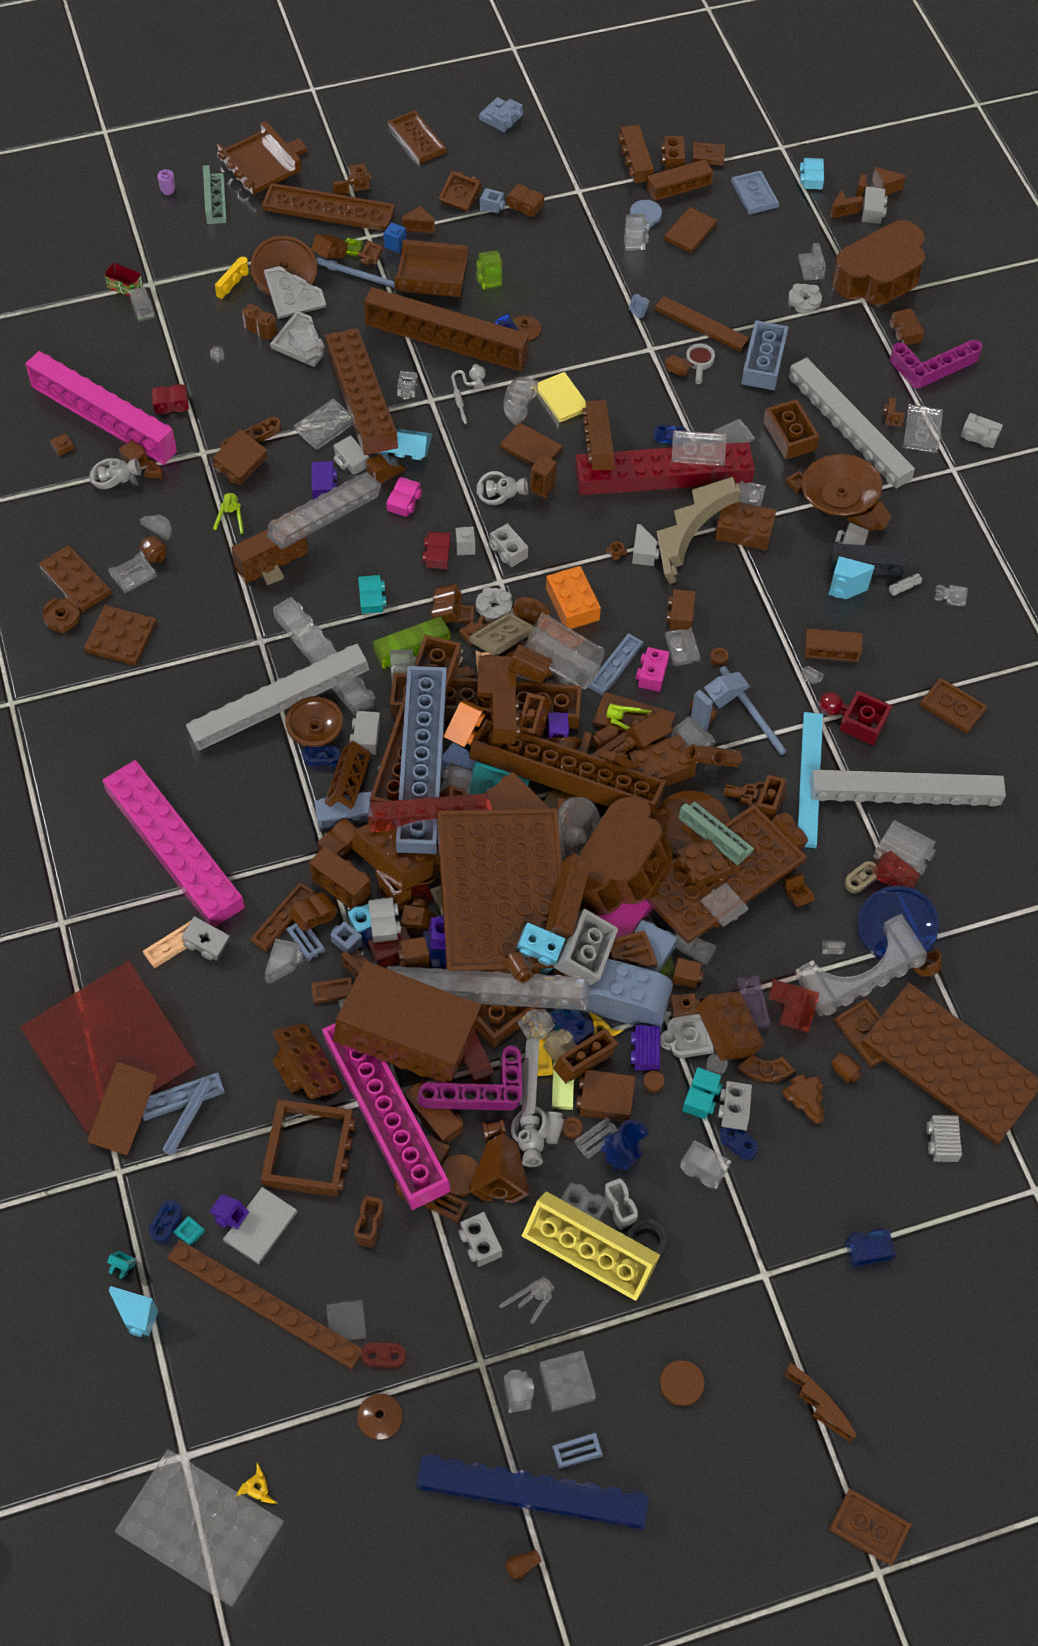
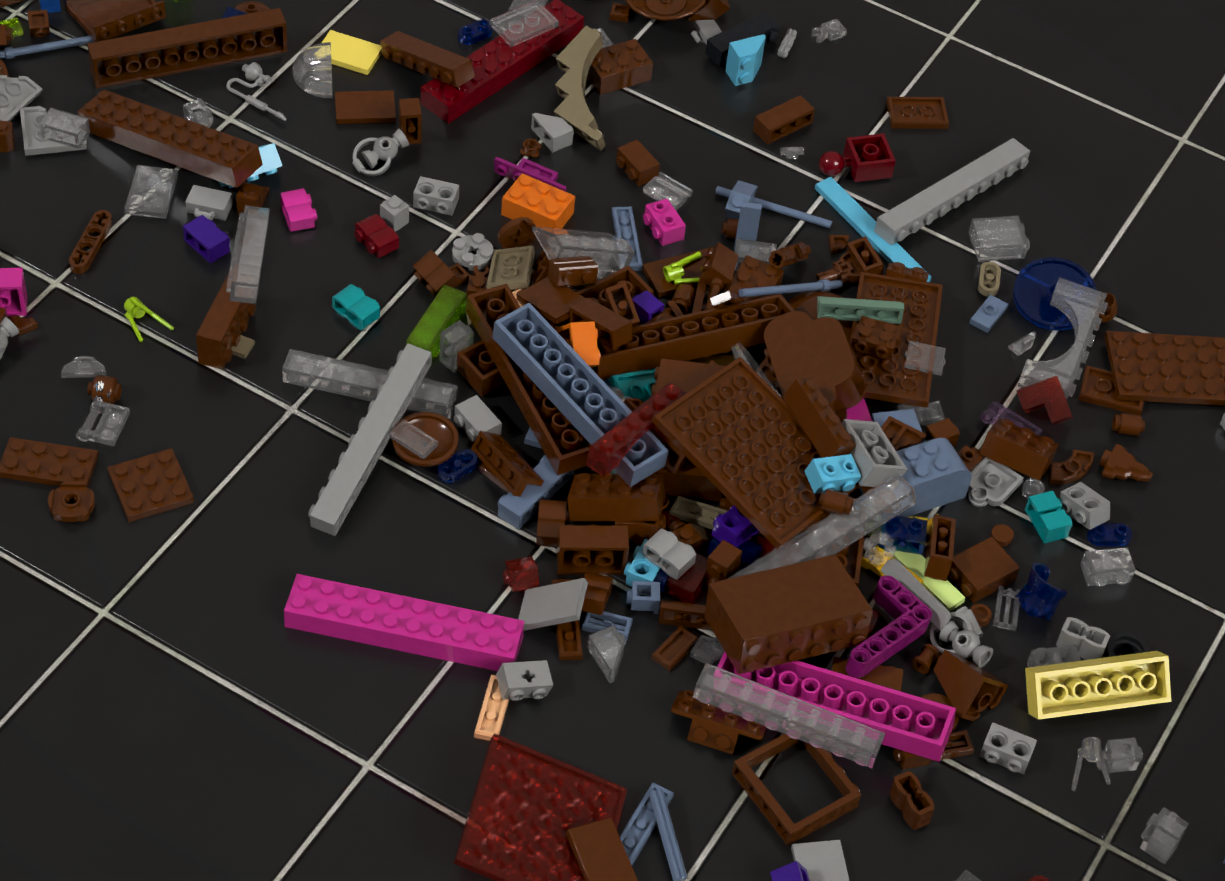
camera: 45 degrees left, 10 degrees down
reddish brown brick [212,429,267,486] -> none
clear brick [539,1350,596,1413] -> none
dark tan brick [543,1028,577,1063] -> none
dark purple brick [630,1025,660,1071] -> none
reddish brown tile [710,647,729,666] -> none
reddish brown bracket [784,873,815,907] -> none
clear red brick [872,850,921,896] -> none
none -> clear tile [389,419,438,459]
none -> magenta bracket [494,157,567,192]
none -> clear red brick [503,556,539,592]
none -> light grey tile [518,578,588,631]
none -> clear brick [693,663,885,768]
none -> sand blue bar [738,279,843,297]
none -> reddish brown tile [828,235,849,254]
none -> sand blue plate [969,295,1008,333]
none -> clear brick [1103,737,1143,773]

